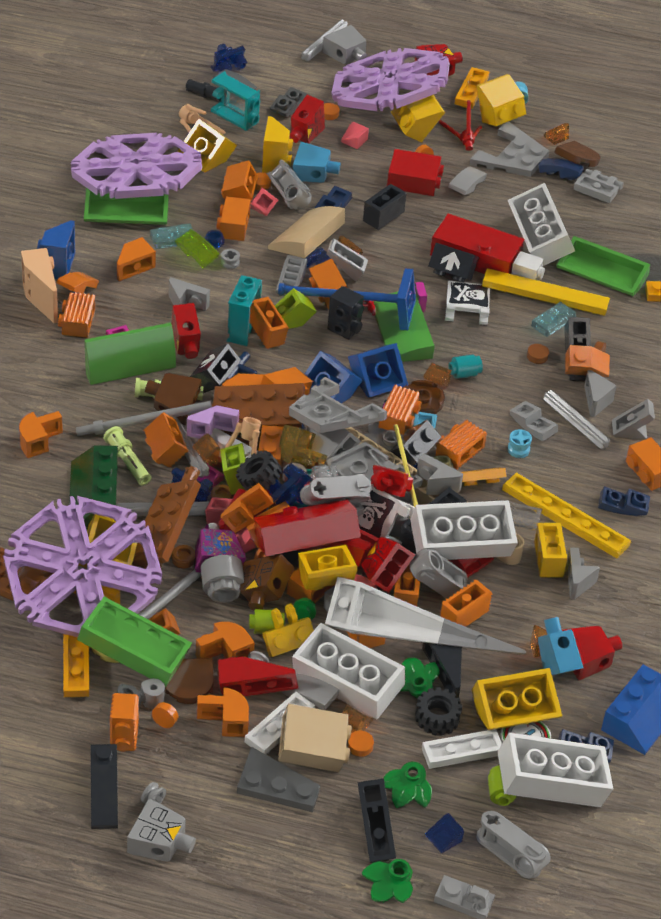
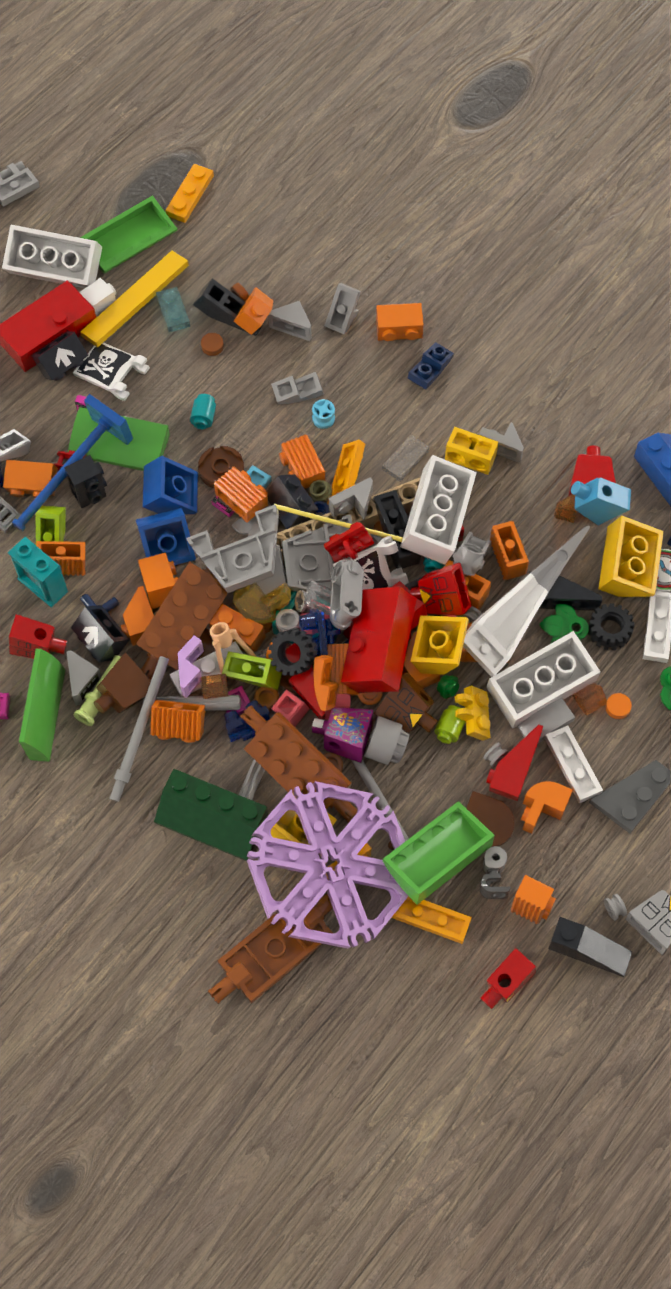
camera: 60 degrees left, 20 degrees up
orange brick [19,411,63,458] -> none
yellowish green pin [103,426,152,486] -> none
orange slope [148,608,180,635] -> none
orange tile [152,702,179,728] -> none
orange brick [195,622,255,659] -> none
tan brick [278,703,352,772] -> none
clear orange slope [423,363,452,387] -> none
yellow tile [502,472,631,559] -> none
light grey axle [543,390,610,450] -> none
none -> light grey slope [66,651,102,706]
none -> red torso [480,948,536,1009]

